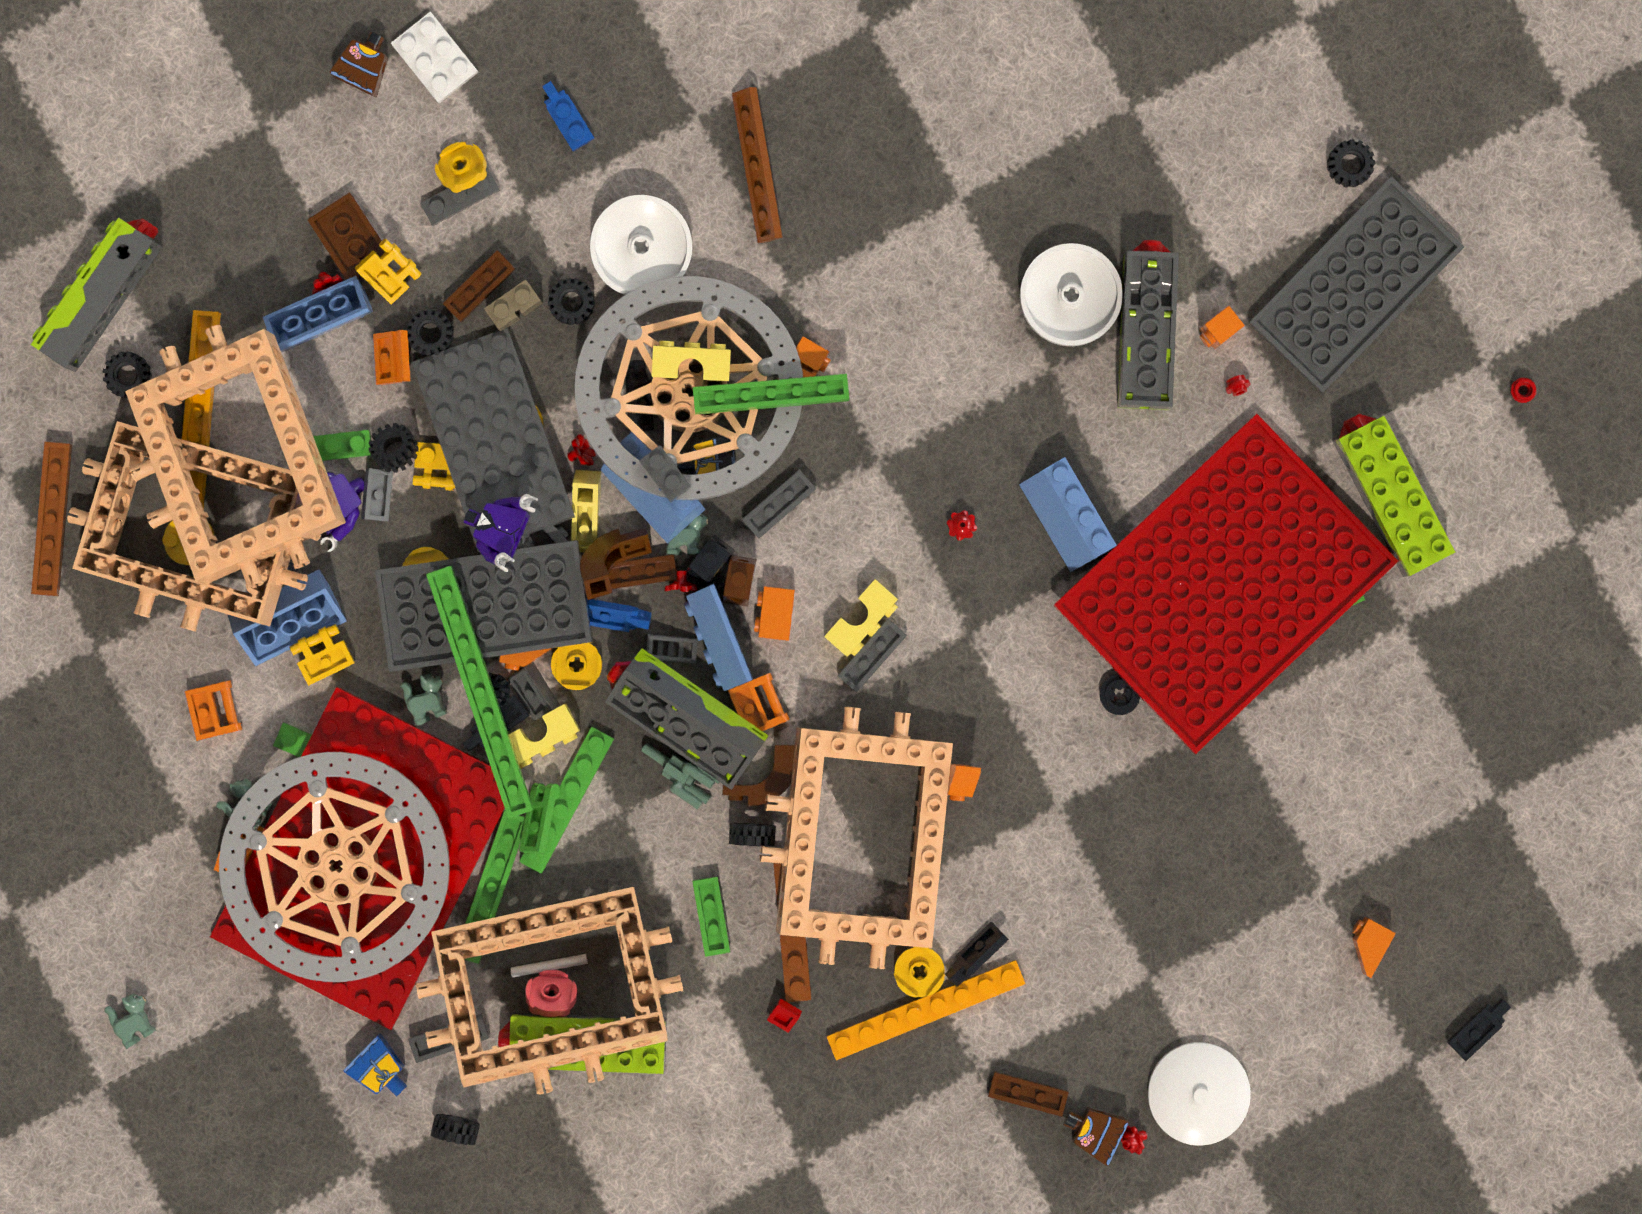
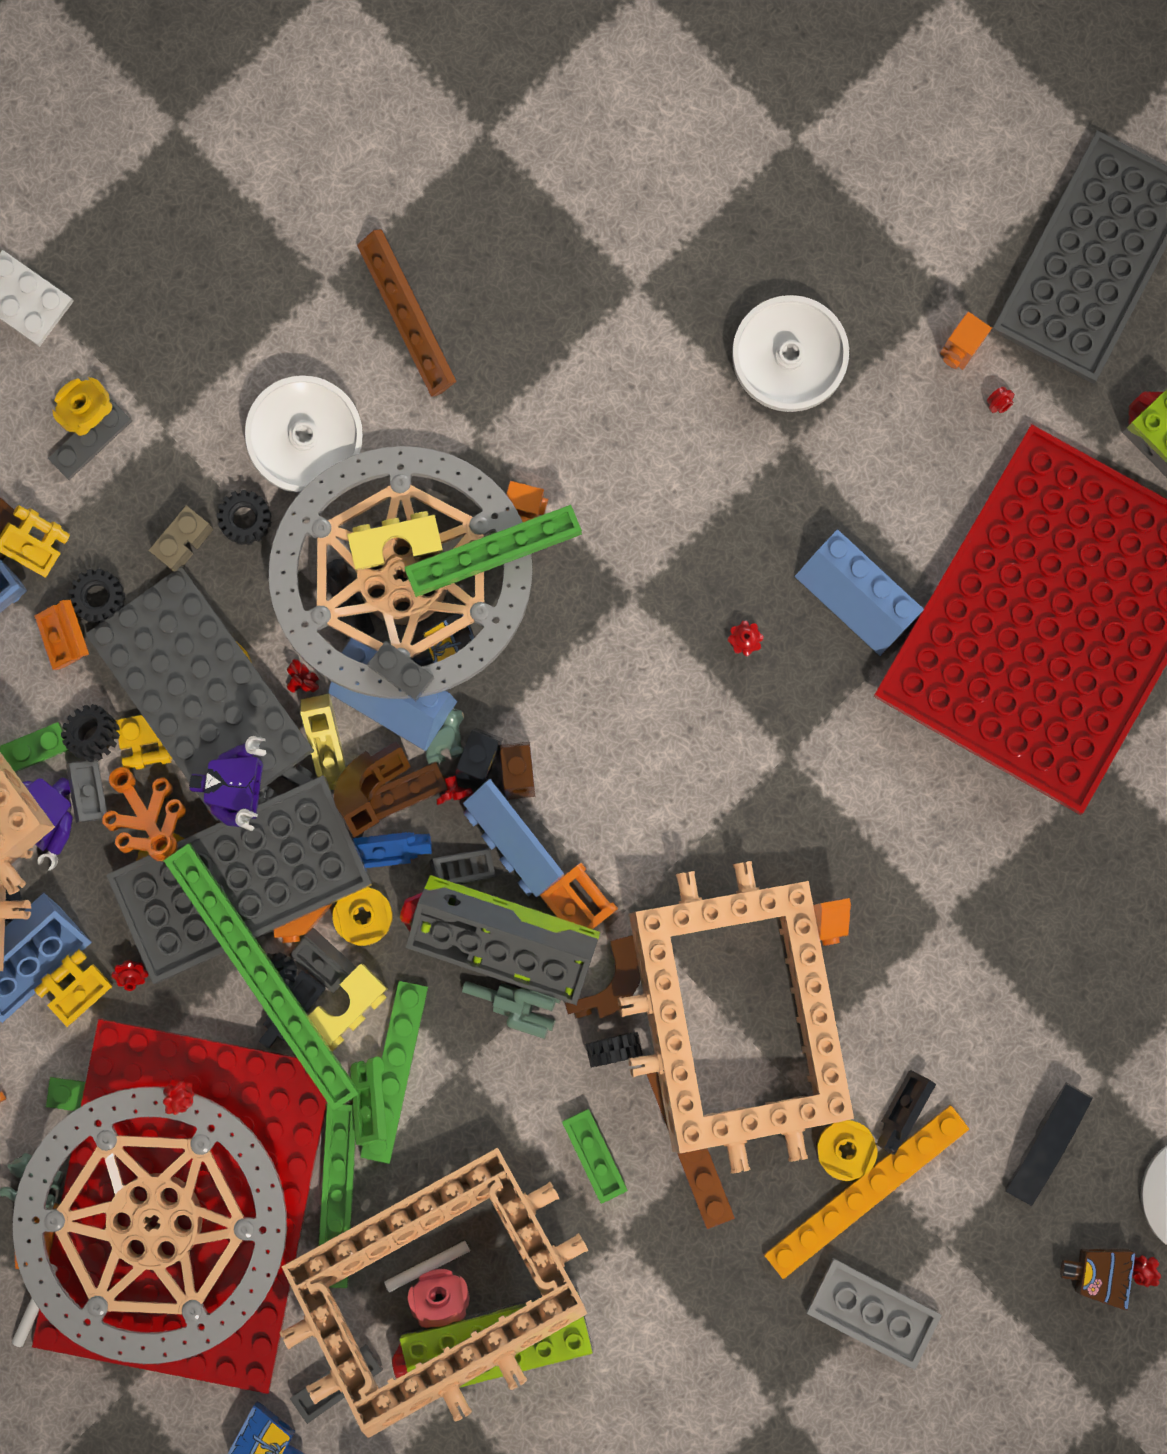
camera: 15 degrees left, 5 degrees down
sand green animal [400,674,448,726] -> none
reddish brown plate [443,250,516,323] -> none
blue hinge [542,81,595,152] -> none
dark grey plate [742,469,816,539] -> none
orange piece [754,586,795,641] -> none
red plate [767,998,802,1033] -> none
light yellow arch [824,579,898,657] -> none
dark grey plate [838,619,907,693] -> none
reddish brown plate [988,1071,1069,1117] -> none
black gear [1100,674,1140,715] -> none
dark grey piece [1117,240,1179,410] -> none
black tyre [1327,139,1375,188] -> none
none -> white bar [12,1264,57,1347]
none -> orange plant [102,767,186,862]
none -> red plant [111,960,149,991]
none -> red plant [163,1081,195,1115]
none -> light grey plate [806,1258,942,1370]
none -> black slope [1005,1082,1093,1206]

